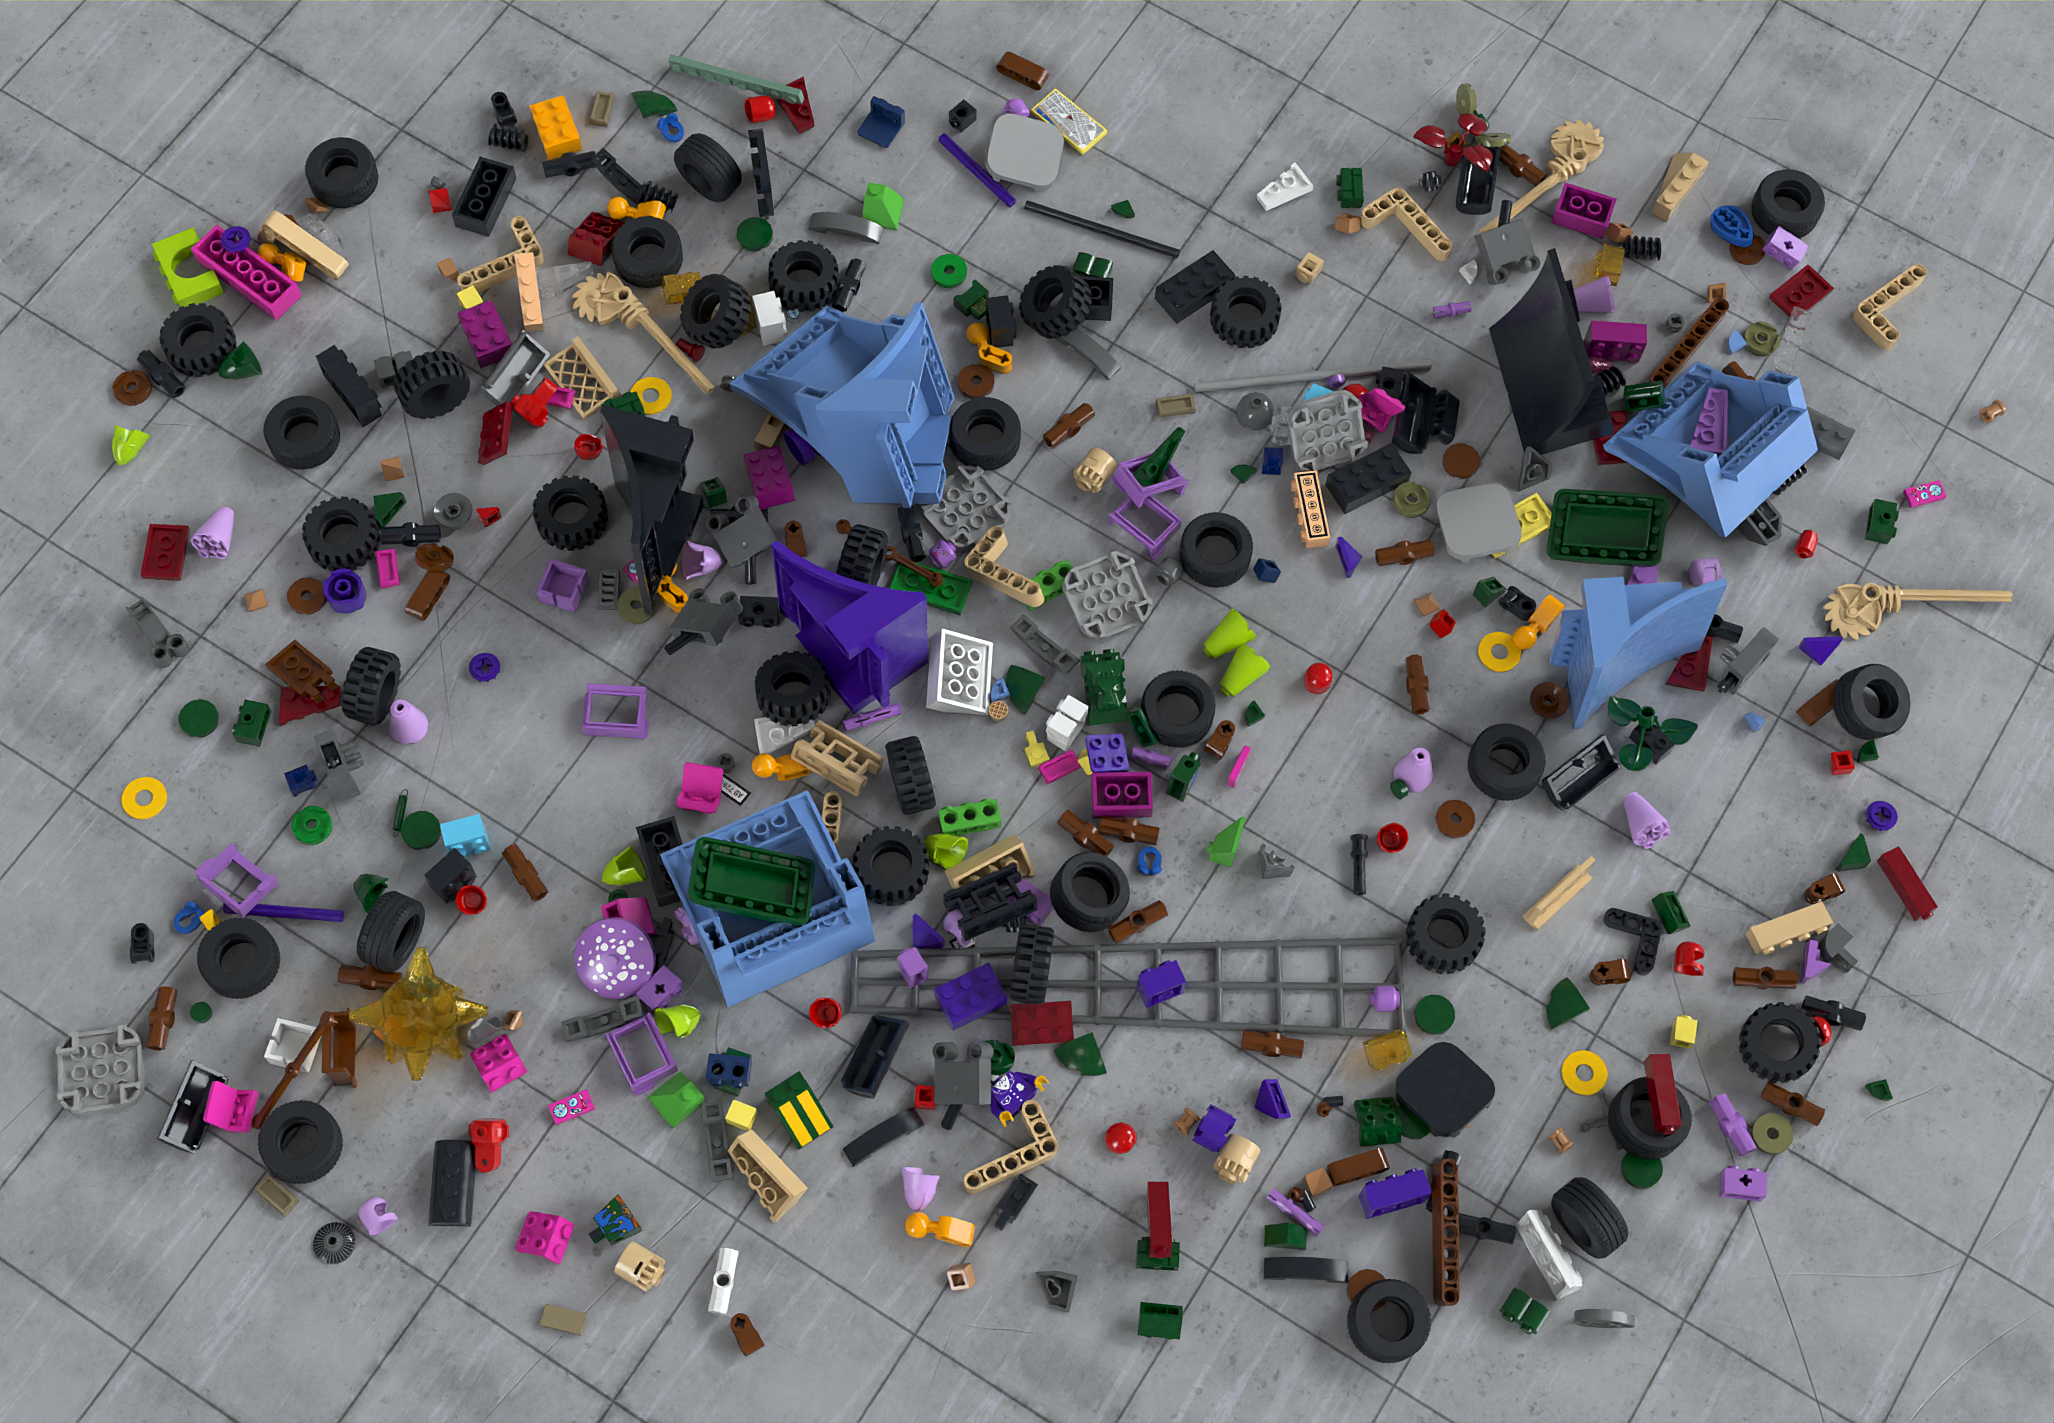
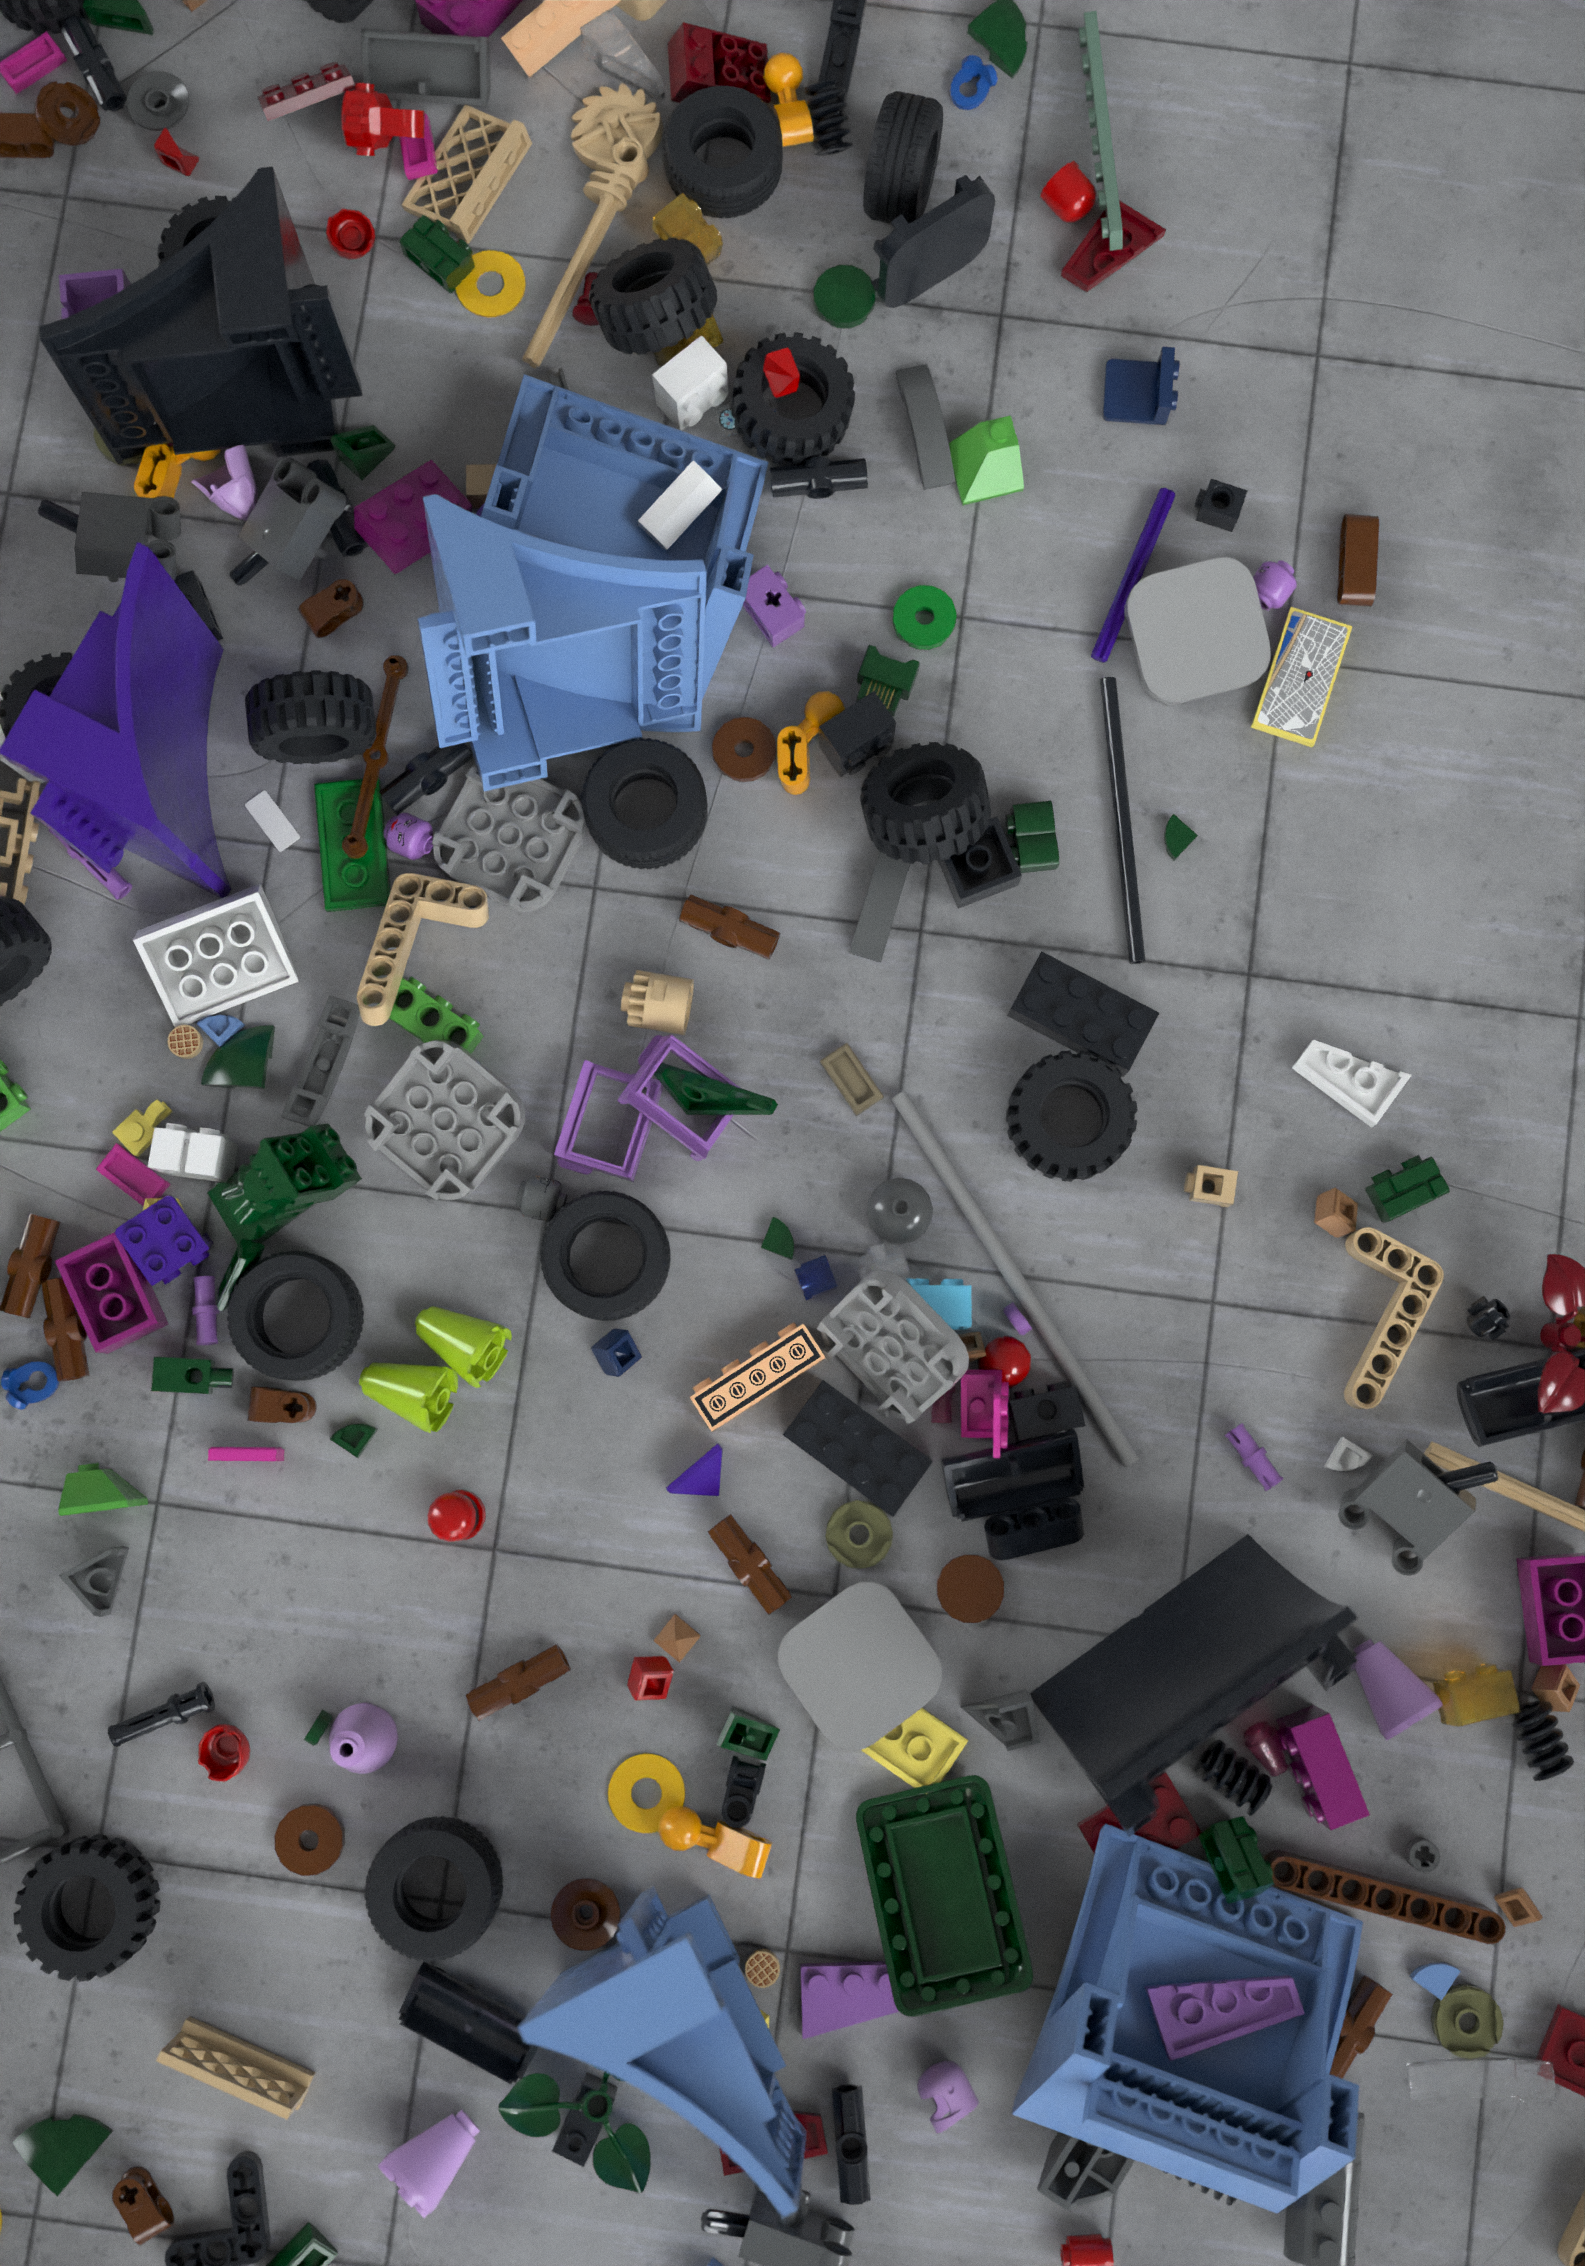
camera: 70 degrees right, 15 degrees up
none -> white piece [638,460,722,550]
none -> red slope [763,347,800,398]

